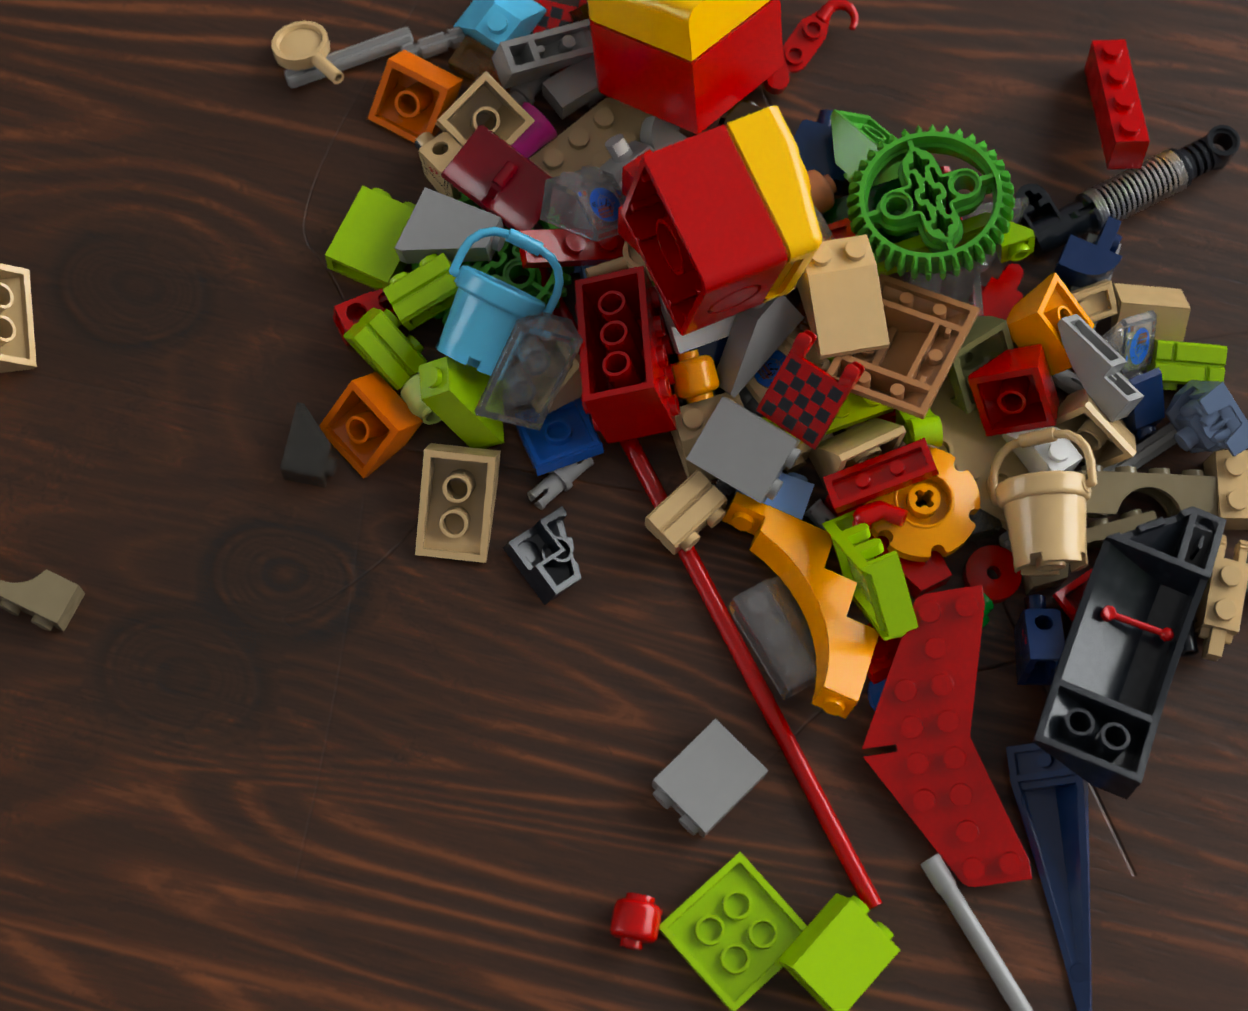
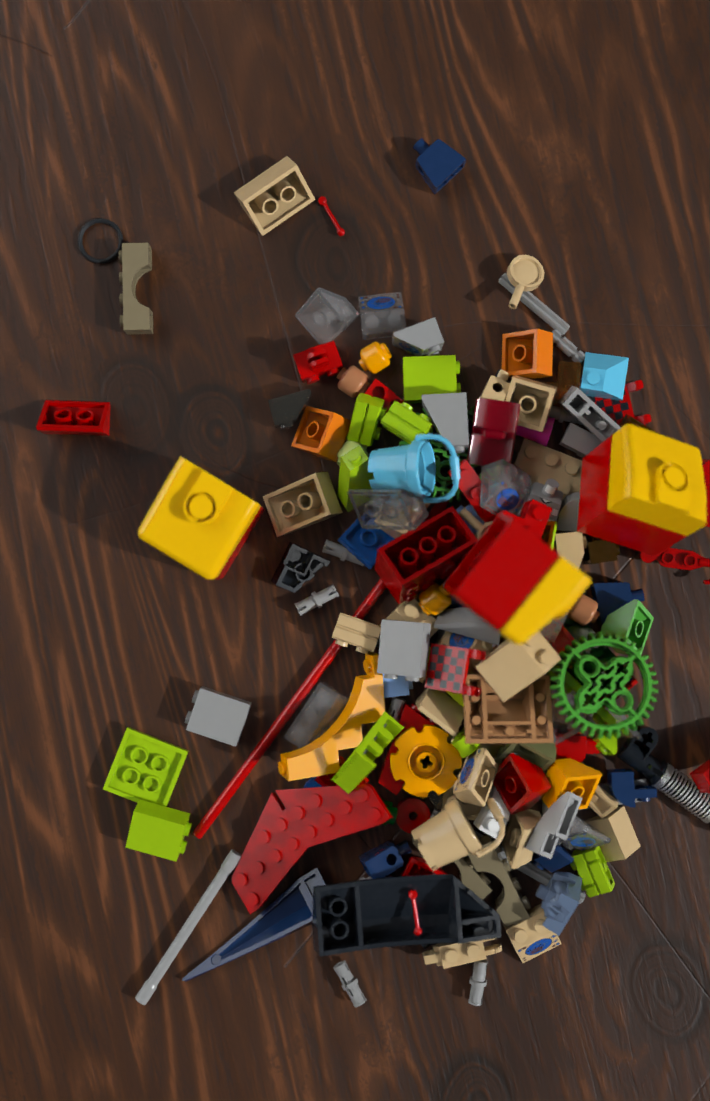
camera: 70 degrees right, 15 degrees up
red head [610,892,662,951] -> none
red plate [822,438,939,514] -> none
red arm [852,500,908,529] -> none
none -> red slope [36,400,110,436]
none -> yellow piece [138,456,265,580]
none -> red brick [293,340,343,384]
none -> light grey pin [294,584,339,616]
none -> clear slope [295,287,359,345]
none -> red hinge [318,196,345,236]
none -> light grey pin [333,960,367,1007]
none -> nougat head [336,366,370,398]
none -> clear slope [358,292,406,340]
none -> light orange head [358,341,392,374]
none -> light grey slope [392,317,444,356]
none -> dark blue torso [413,138,466,194]
none -> tan slope [453,748,499,807]

